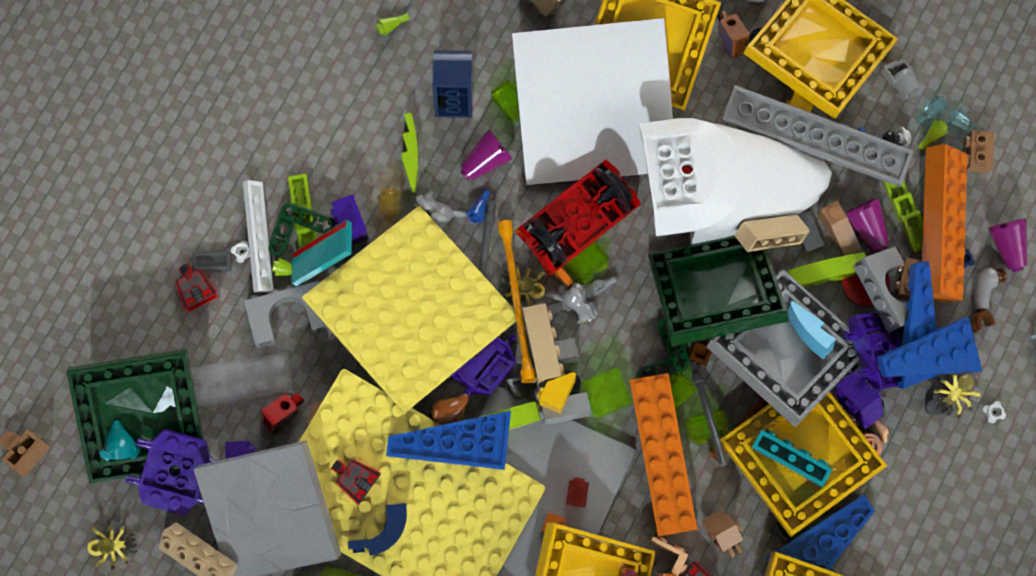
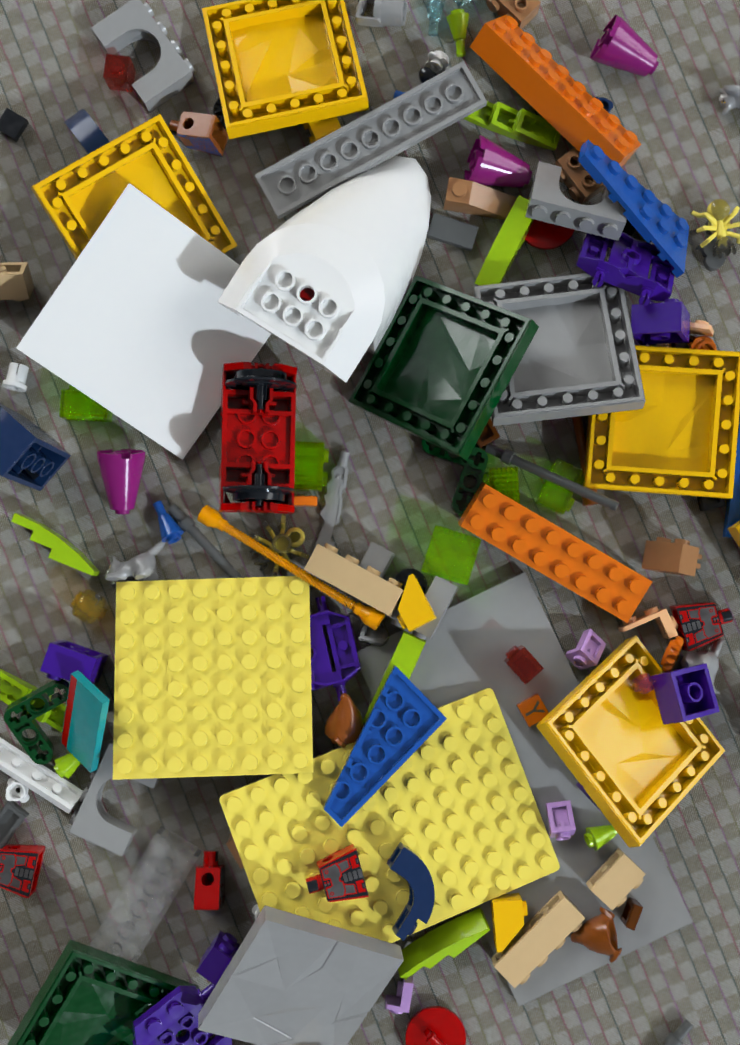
camera: 50 degrees left, 10 degrees up
light grey animal [545,283,599,324] -> none
tan brick [734,215,810,252] -> none
teal brick [751,429,833,487] -> none
medium azure slope [788,301,836,359] -> none
blue wing [877,317,982,377] -> none
piece [968,267,1007,333] -> none
none -> white bush [2,362,29,392]
none -> lavender bracket [565,628,606,670]

